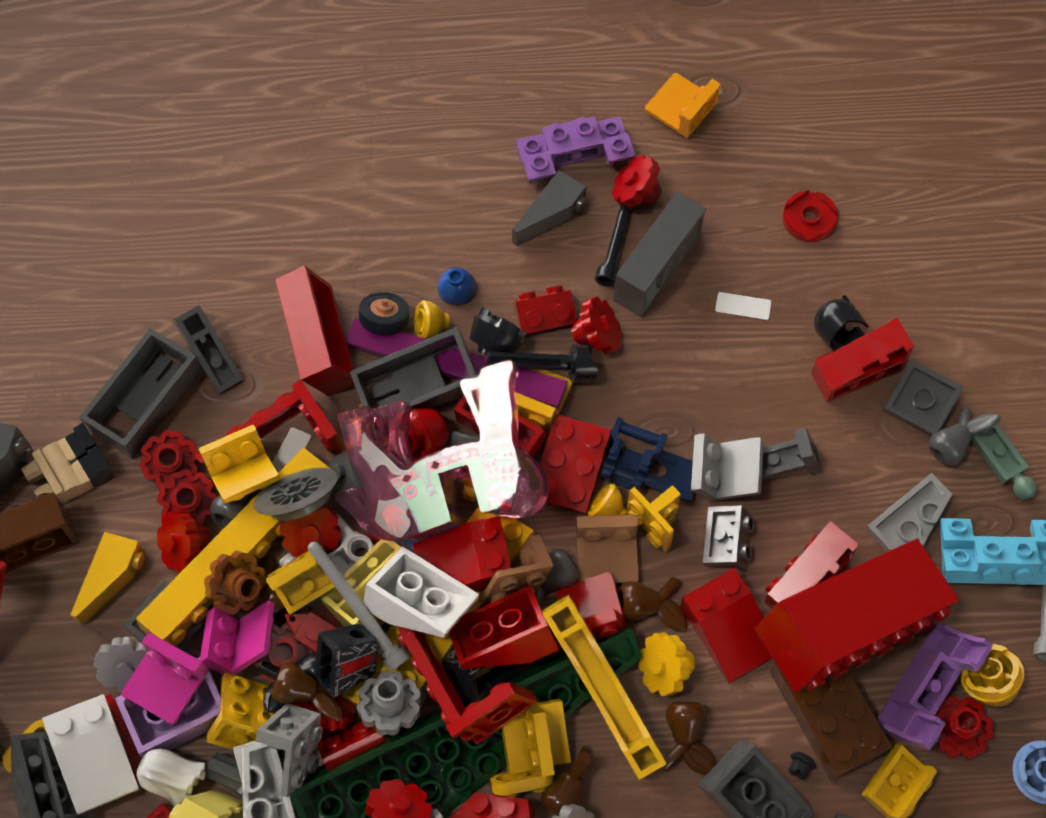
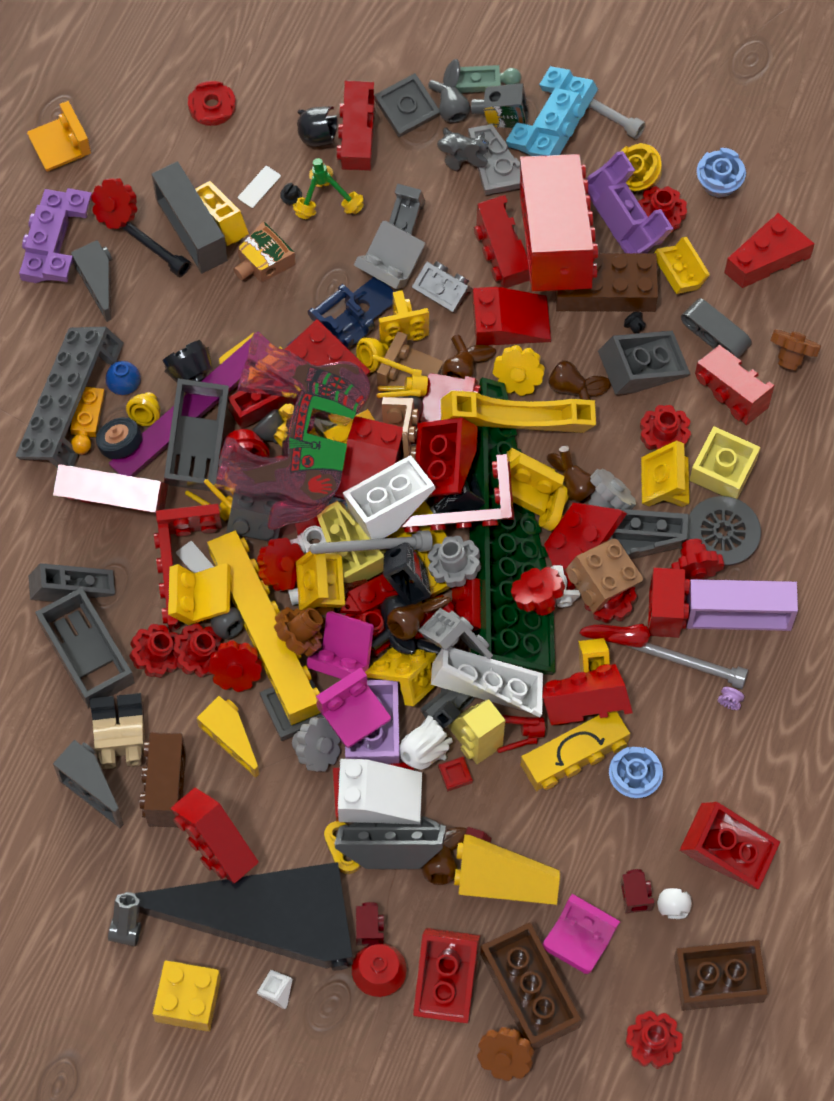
camera: 65 degrees left, 0 degrees up
dark grey piece [254,468,338,521] -> none
black piece [486,344,598,383] -> none
red bracket [513,285,577,334] -> none
red plant [571,296,622,355] -> none
none -> dark grey bracket [16,327,123,468]
none -> light orange plate [70,387,105,455]
none -> yellow slope [195,181,249,246]
none -> torso [233,221,296,282]
none -> black piece [280,183,302,205]
none -> plant [293,158,364,219]
none -> yellow plant [372,355,428,398]
none -> black piece [432,700,461,729]
none -> dark grey animal [437,127,489,170]
none -> dark grey torso [471,83,528,128]

